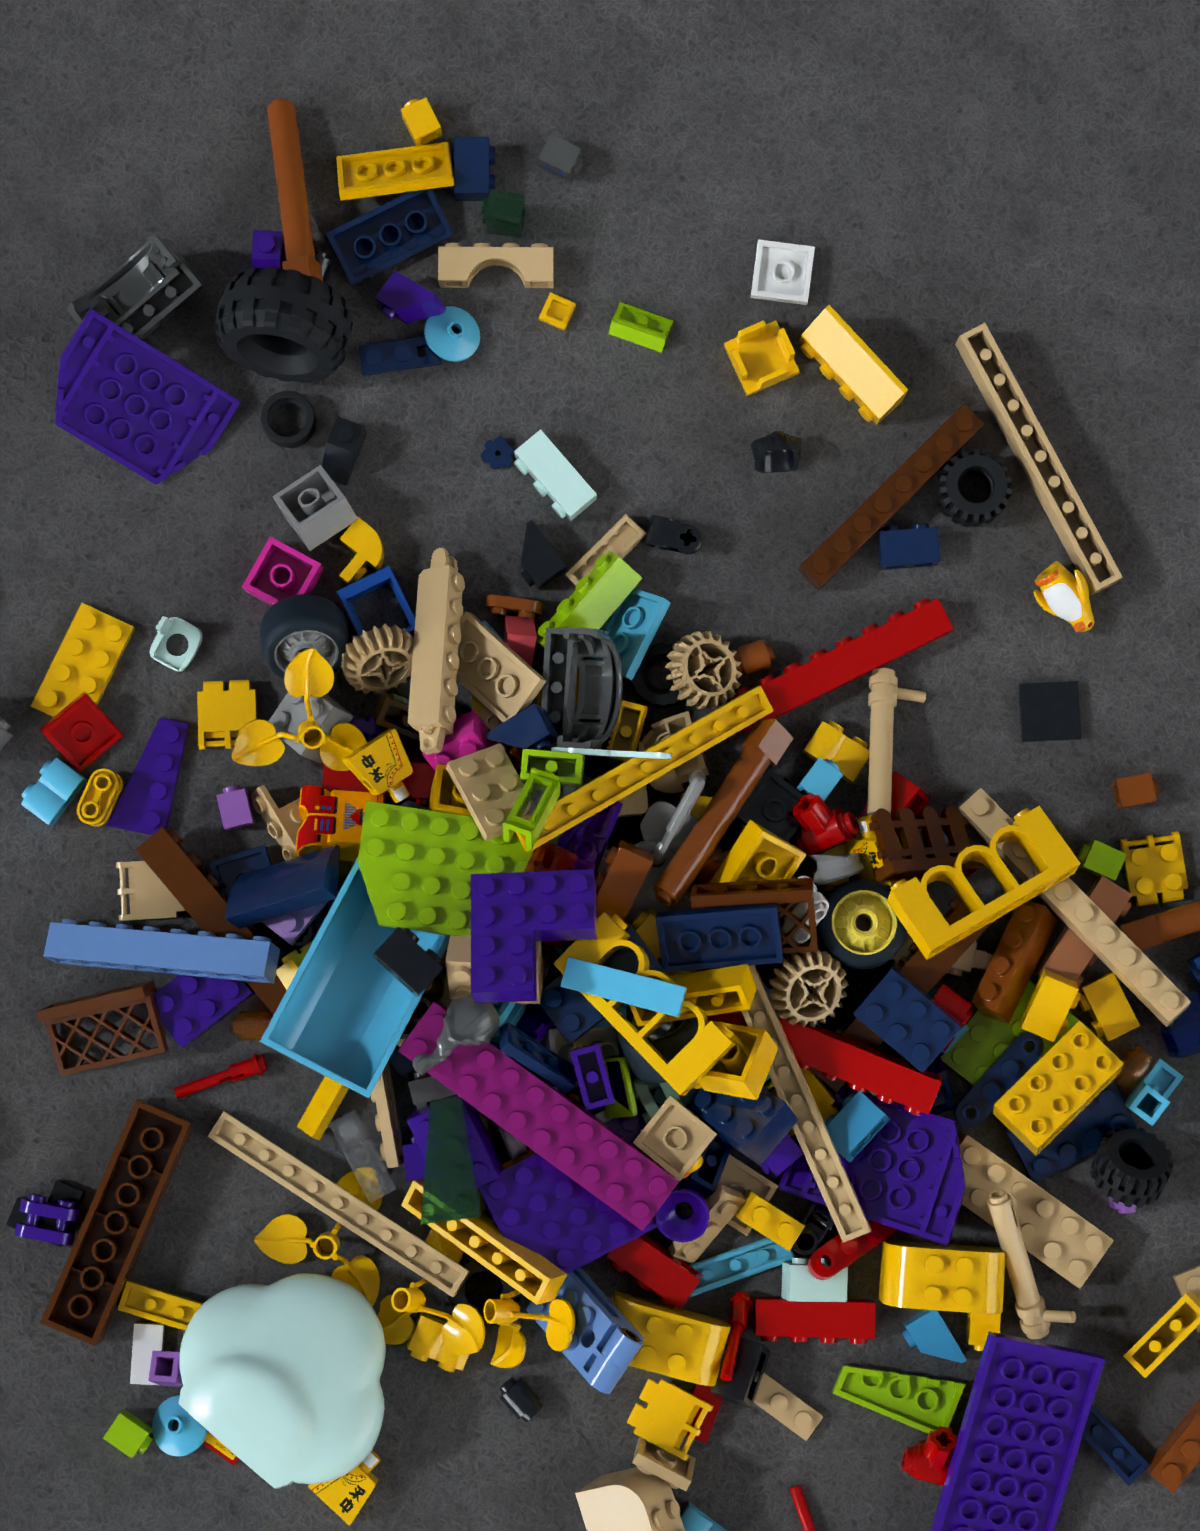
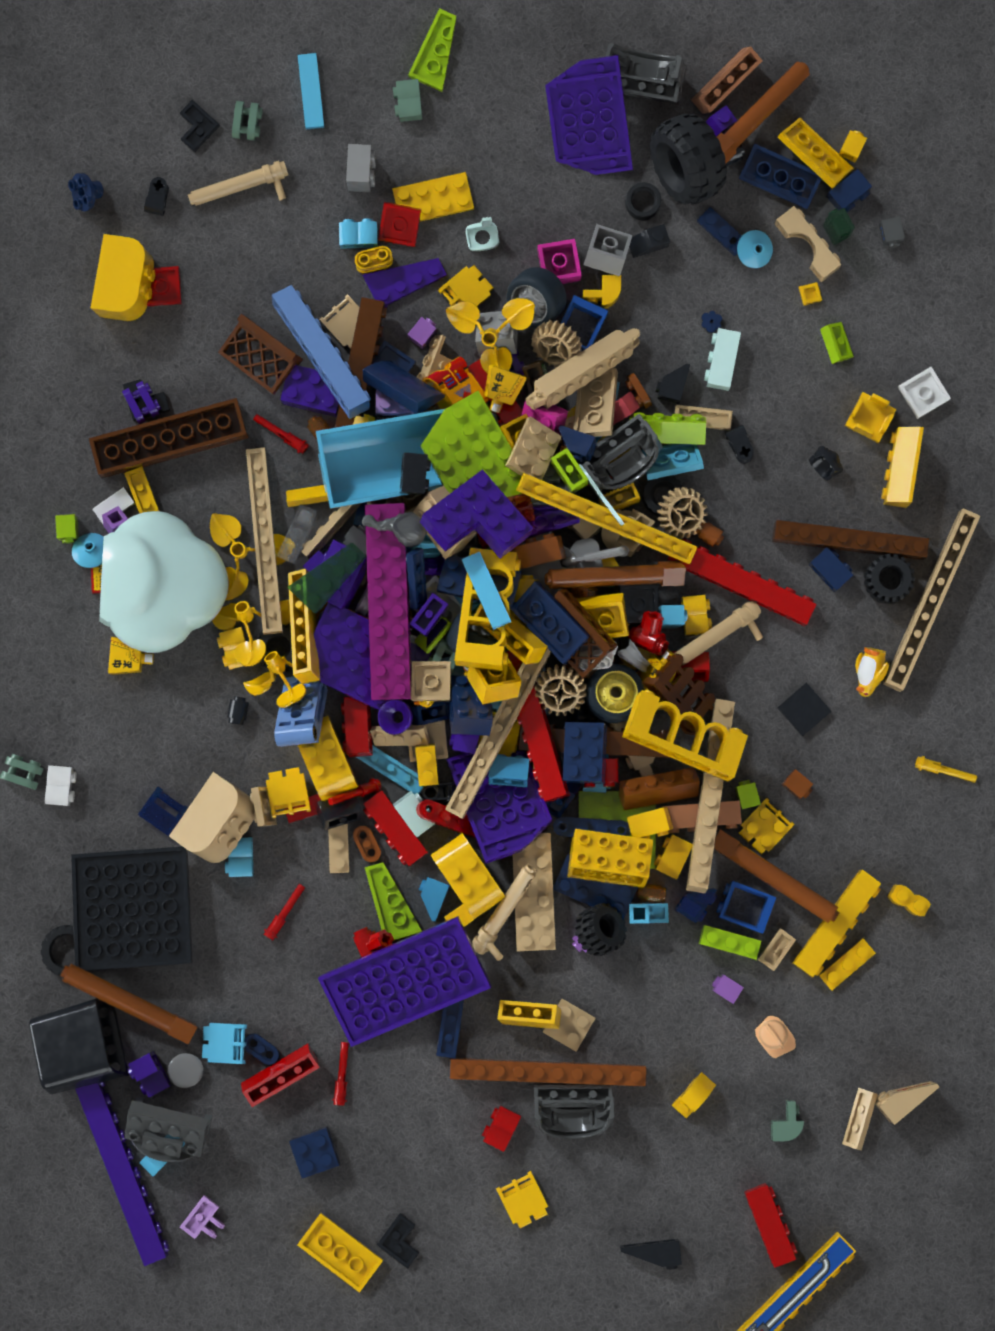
camera: 50 degrees right, 0 degrees up
dark purple slope [375,271,446,324] -> none
lime window [503,767,560,850] -> none
none -> dark orange plate [353,826,381,862]
none -> nougat brick [691,46,762,114]

